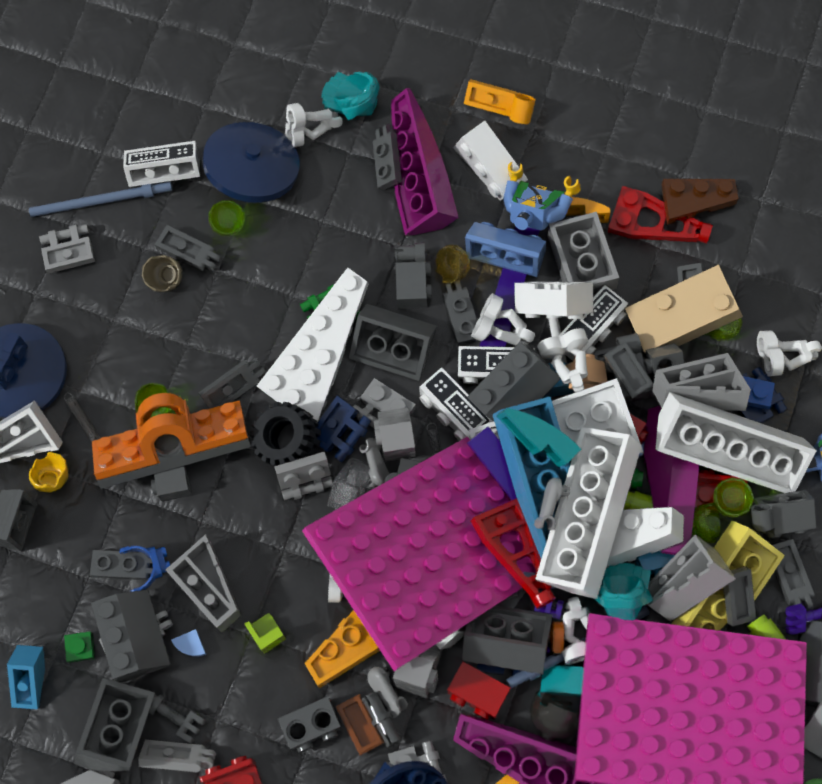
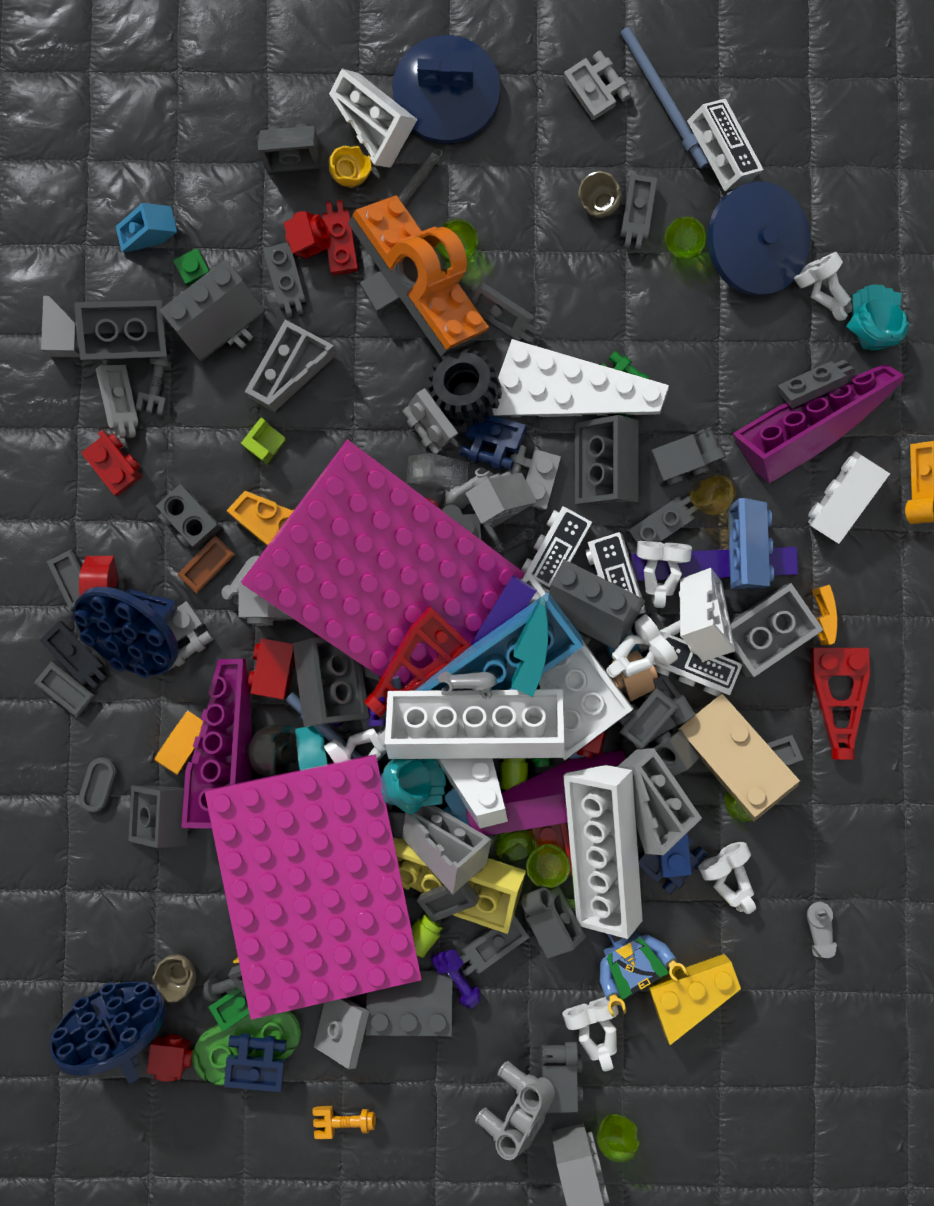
camera: 70 degrees right, 15 degrees up
blue helmet [119,546,170,592] -> none
light blue tile [171,629,207,657] -> none
dark grey pin [361,691,402,748] -> none
medium blue torso [503,162,581,230] -> none
orange tile [549,621,564,653] -> none
reddish brown wing [661,179,739,224] -> none
none -> red brick [284,211,329,259]
none -> red hinge [322,200,358,276]

